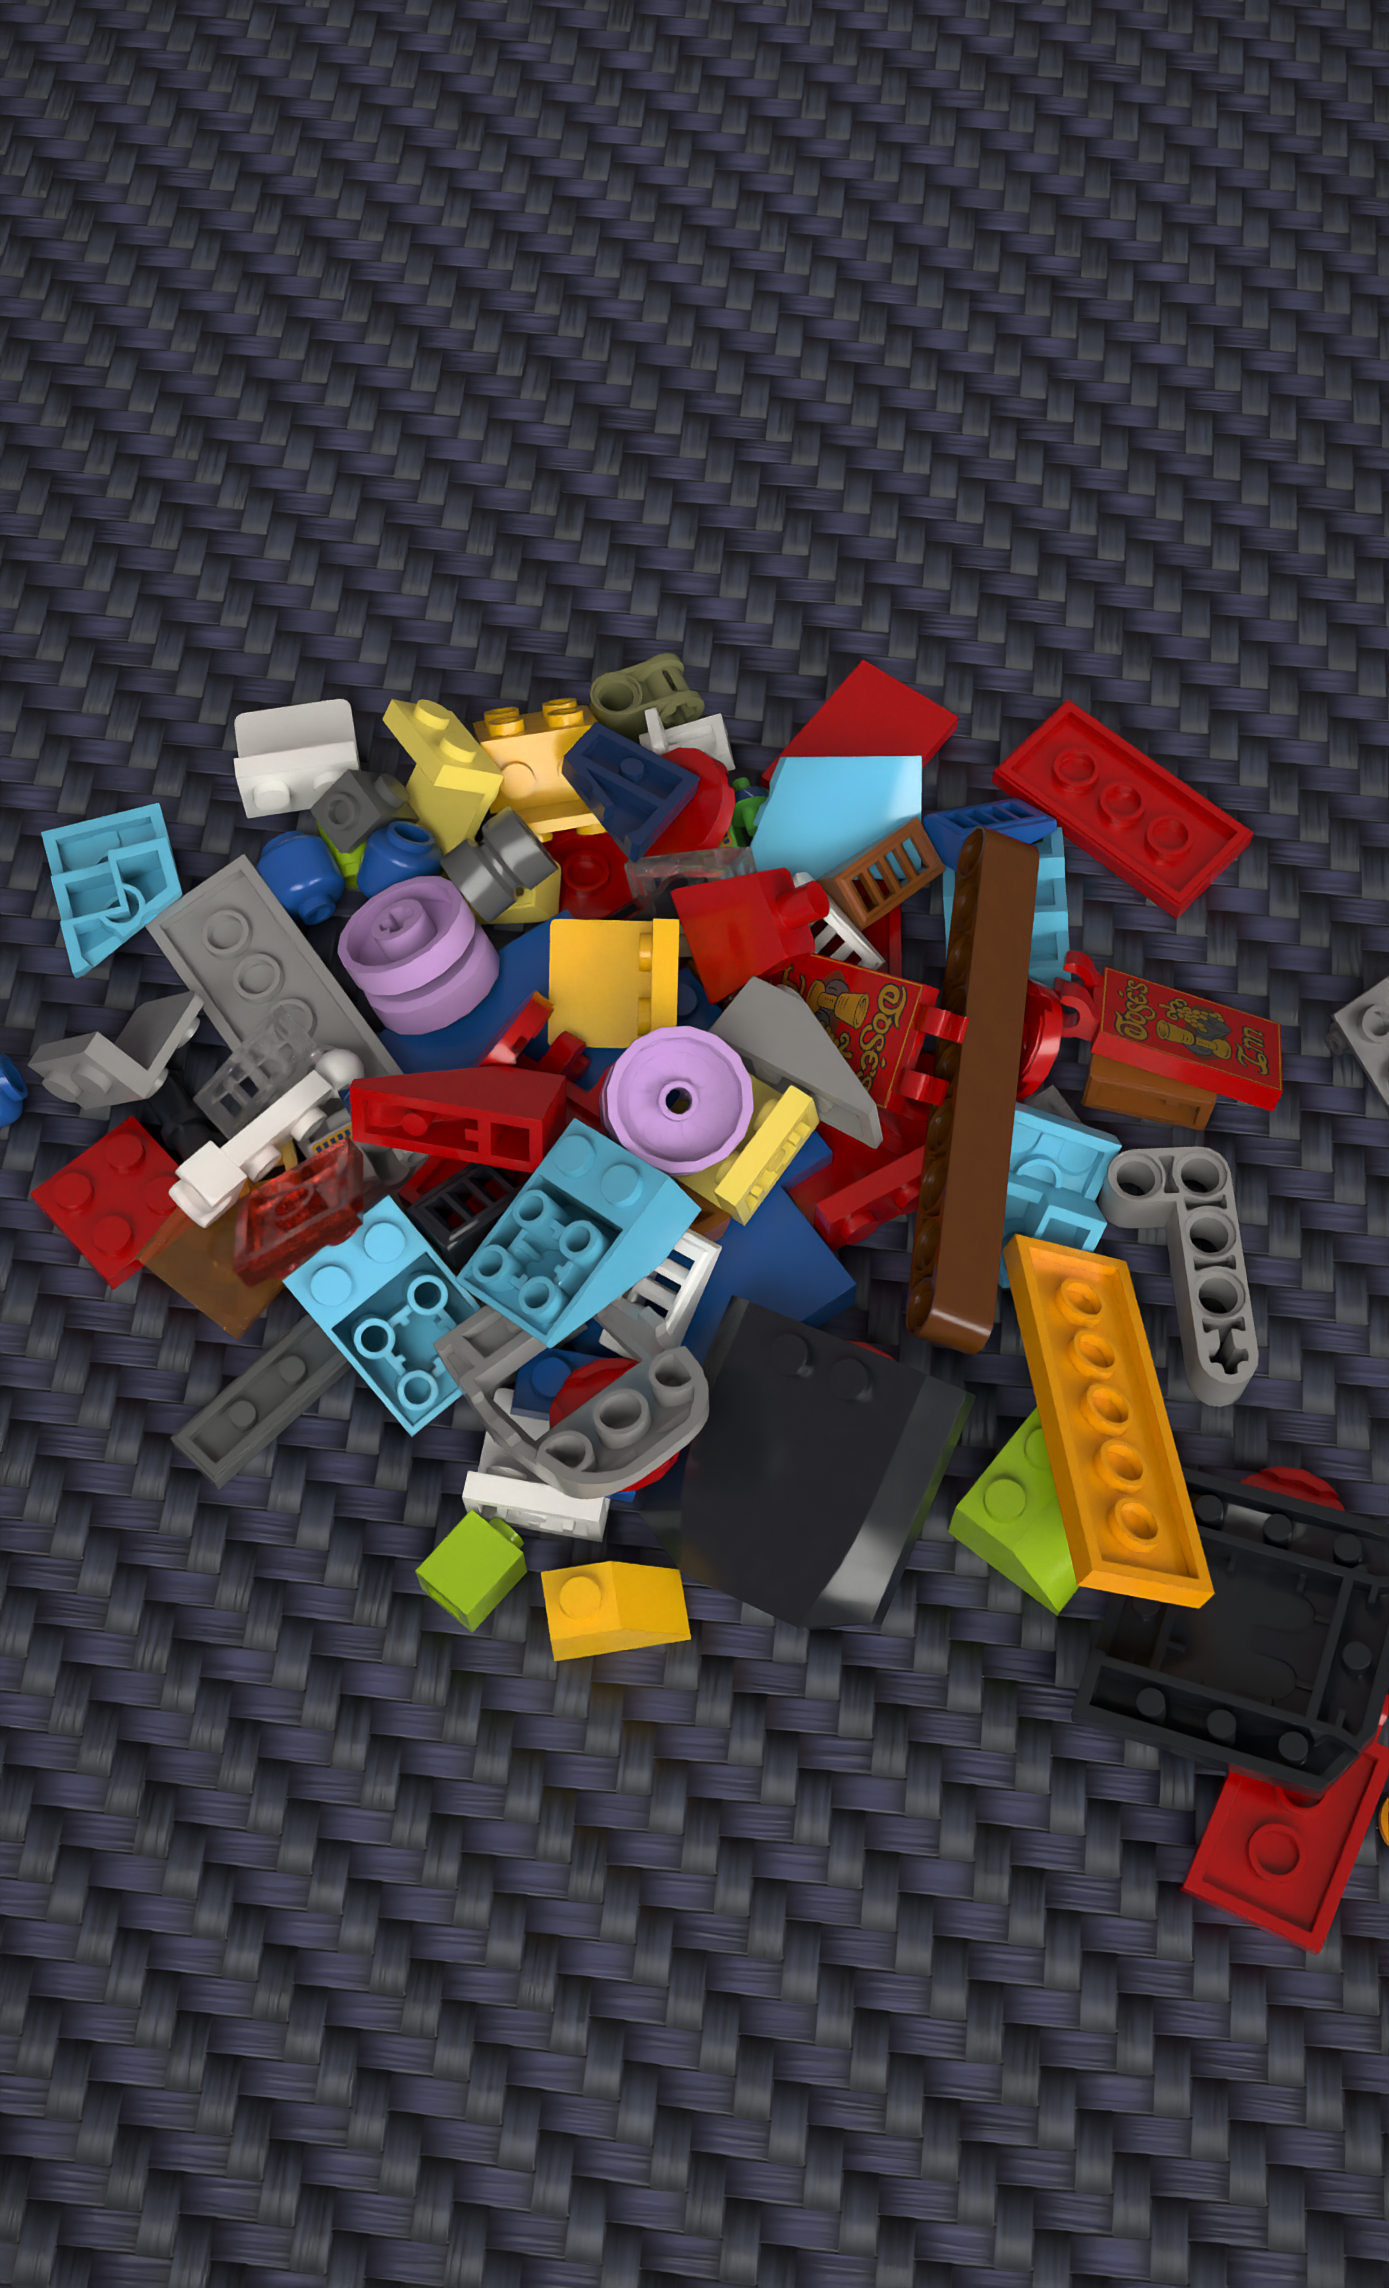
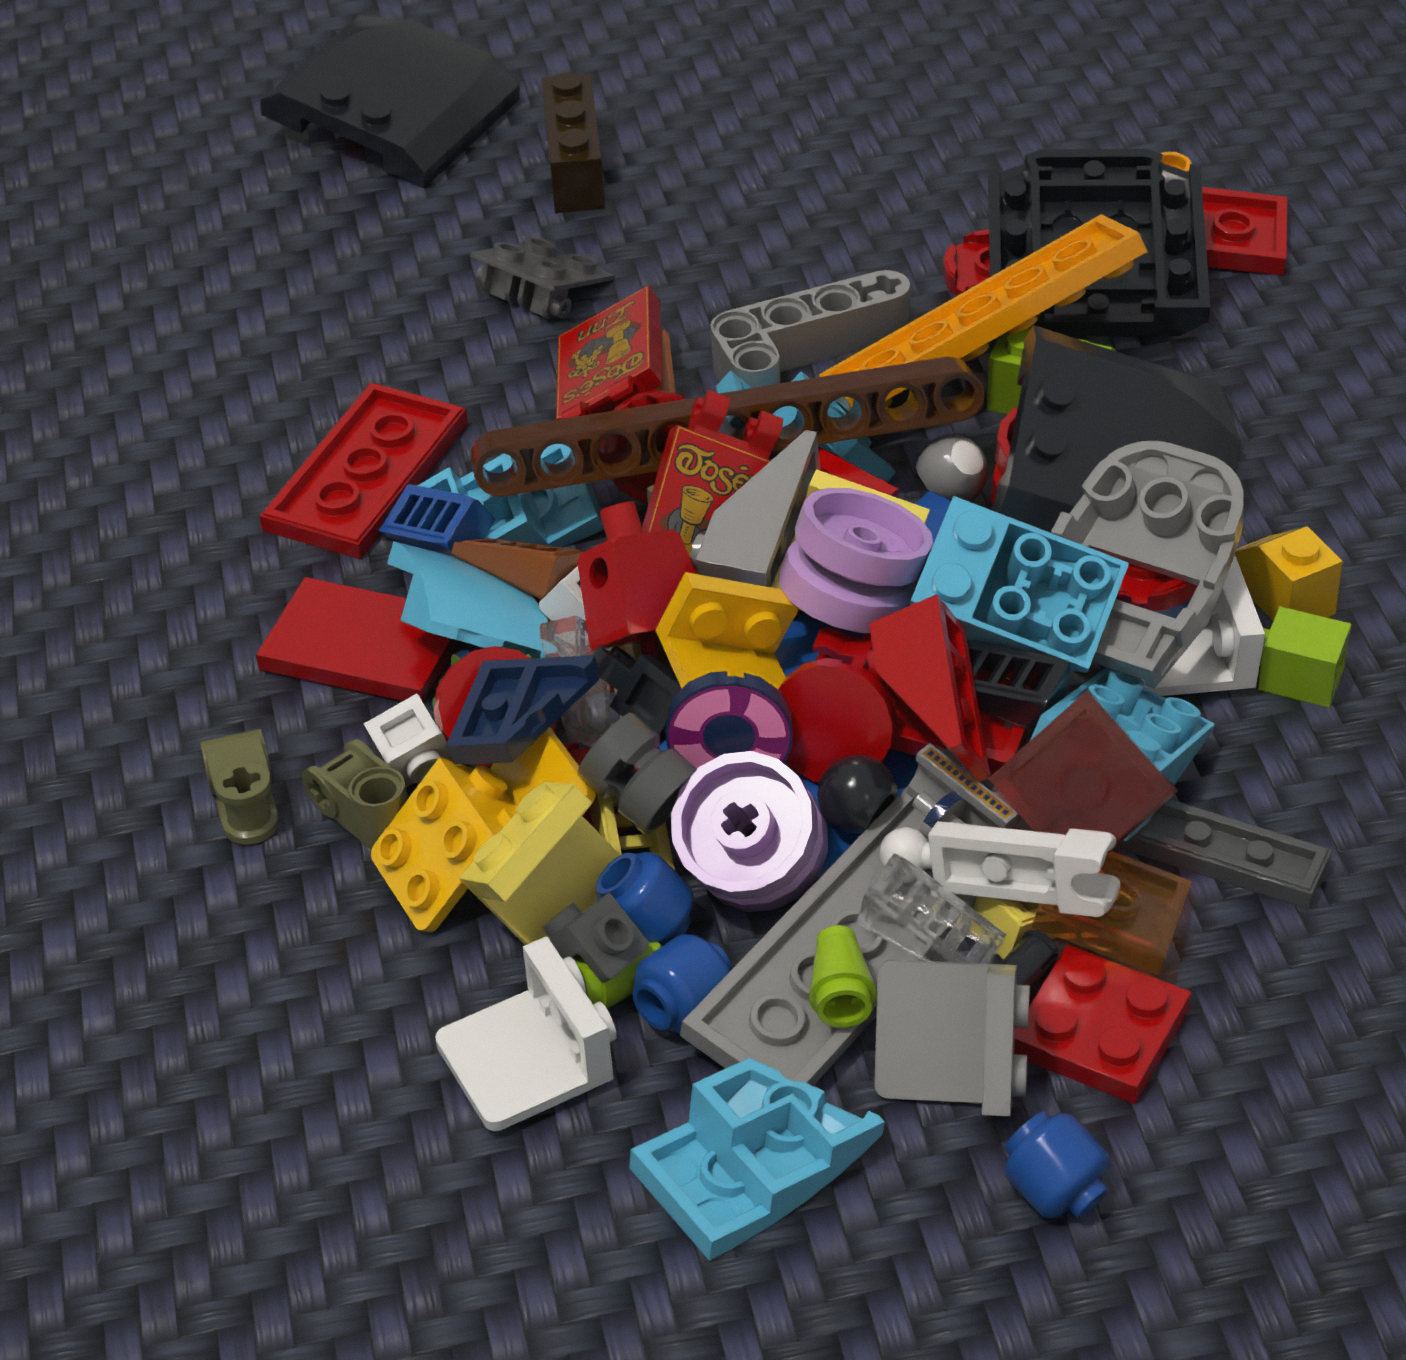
camera: 105 degrees left, 20 degrees down
none -> olive piece [199,728,279,845]
none -> tile [665,671,793,769]
none -> lime cone [809,925,877,1028]
none -> black piece [817,754,898,836]
none -> light grey piece [916,434,988,502]

